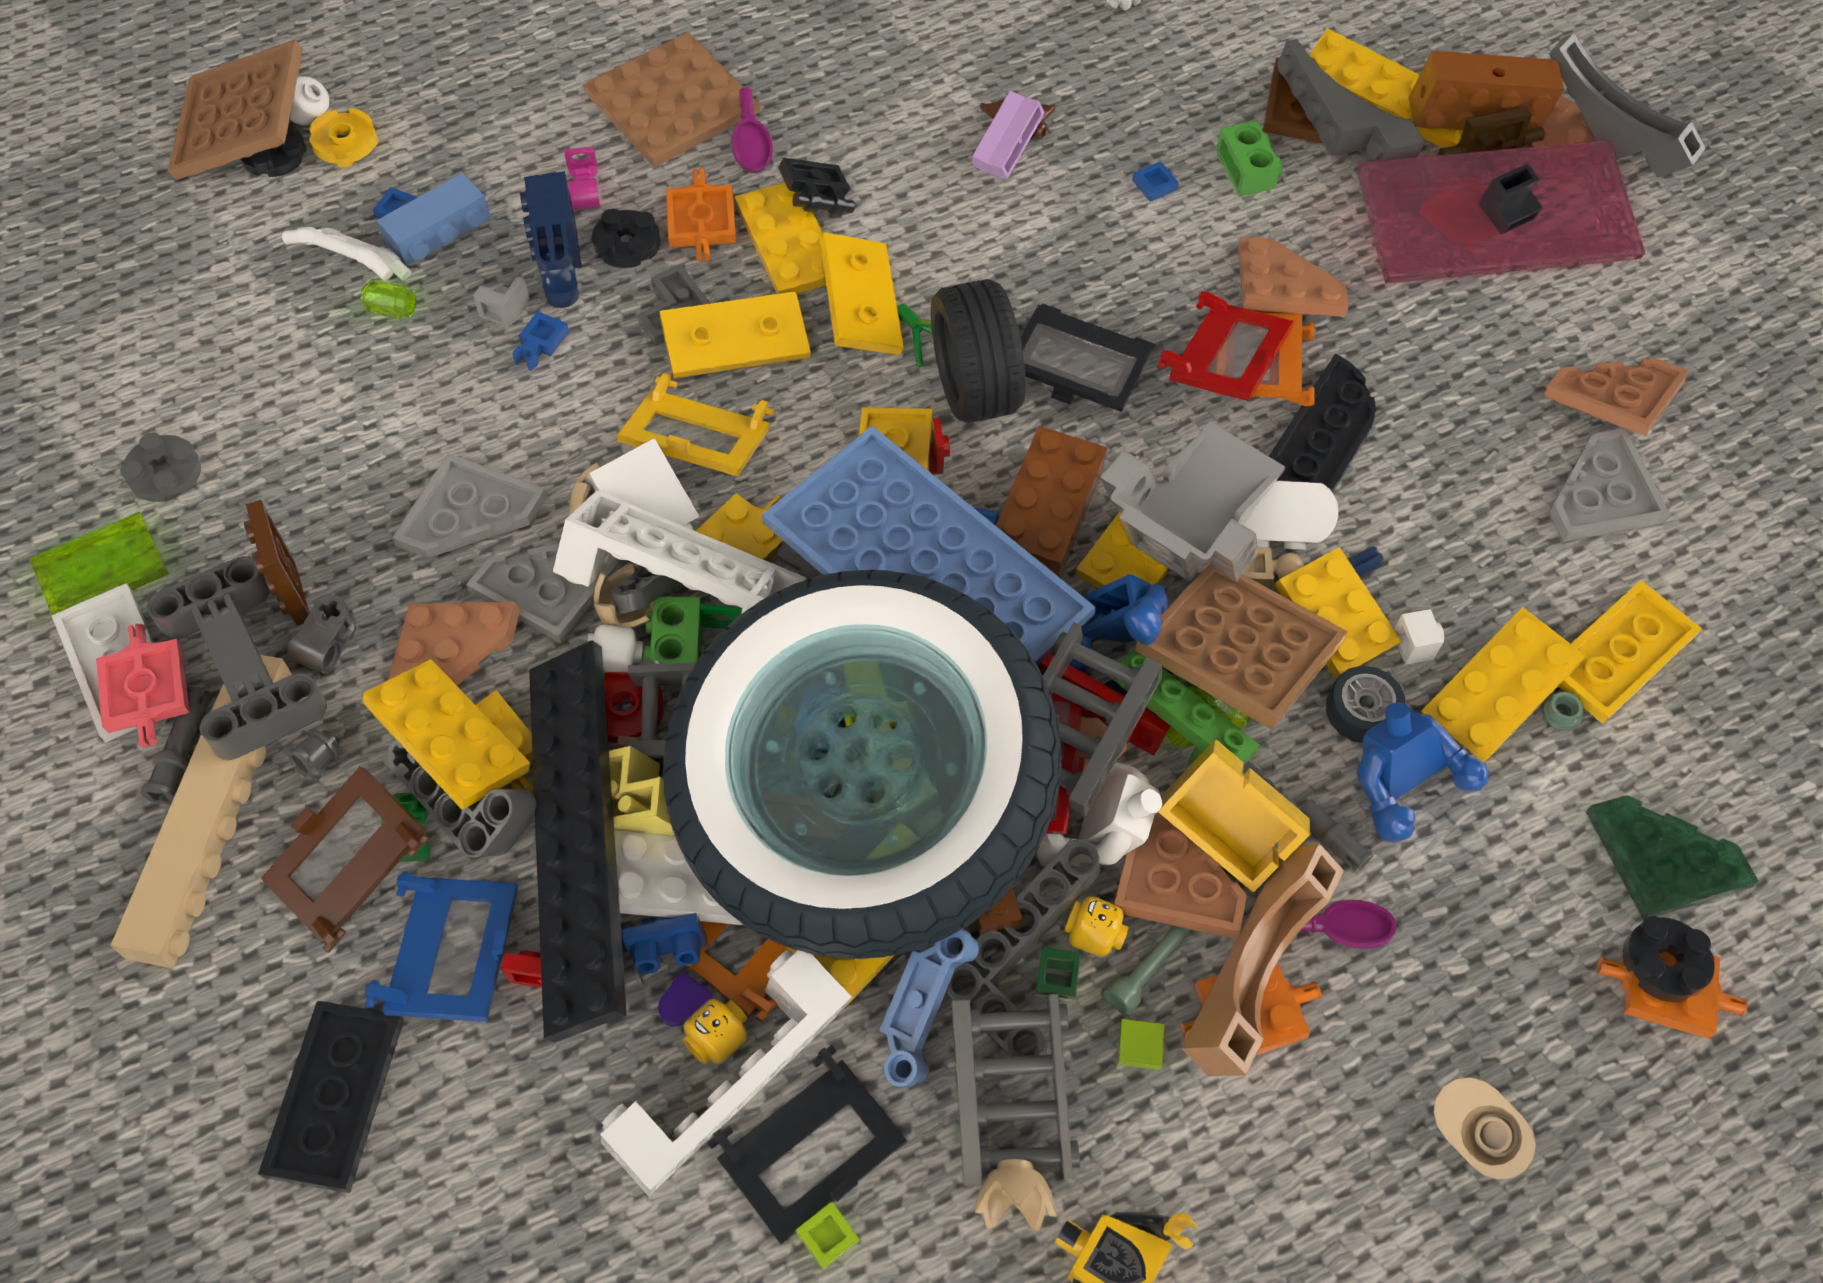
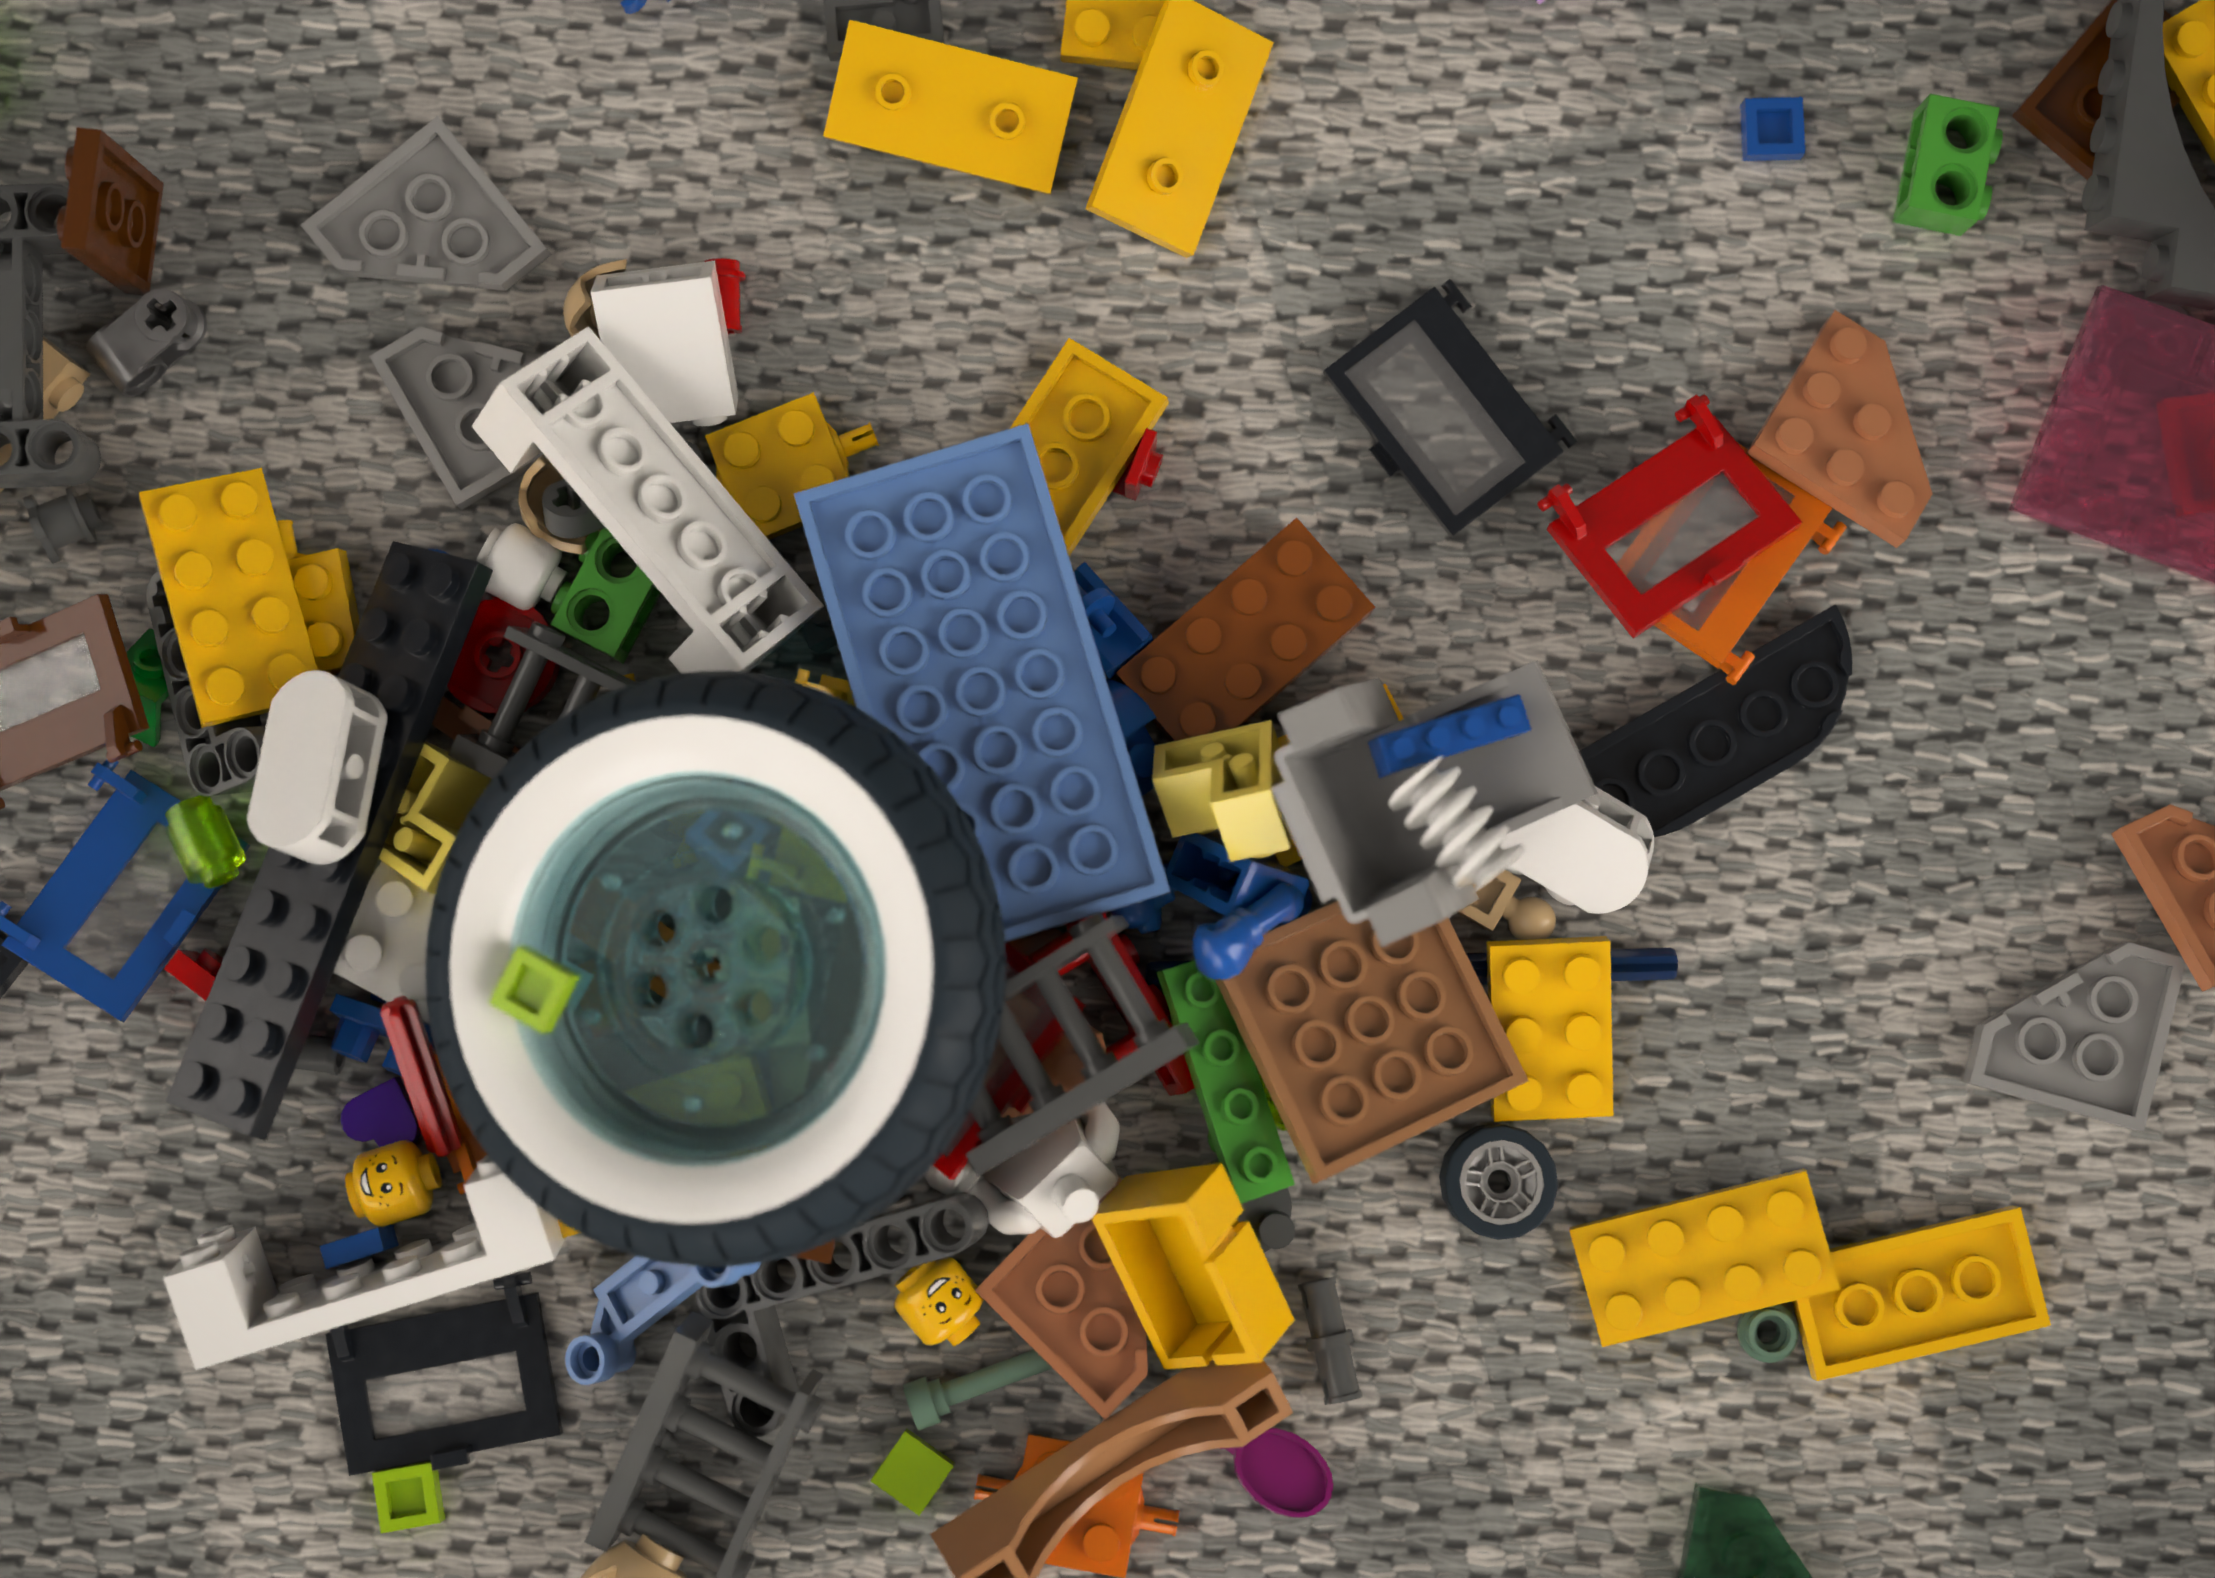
camera: 30 degrees right, 25 degrees up
nougat plate [388,601,520,686] -> none
yellow piece [617,372,774,477] -> none
green plant [897,303,932,367] -> none
black tyre [931,279,1026,423] -> none
dark green leg [1035,947,1081,1001] -> none
blue torso [1357,702,1489,843] -> none
white plate [1394,609,1444,665] -> none
none -> clear neon green brick [165,795,246,888]
none -> white brick [247,670,387,865]
none -> blue tile [319,1224,399,1269]
none -> red axle [381,995,462,1157]
none -> lime tile [488,945,580,1033]
none -> light yellow brick [1152,720,1290,862]
none -> blue piece [1367,694,1532,779]
none -> white piece [1388,755,1525,894]

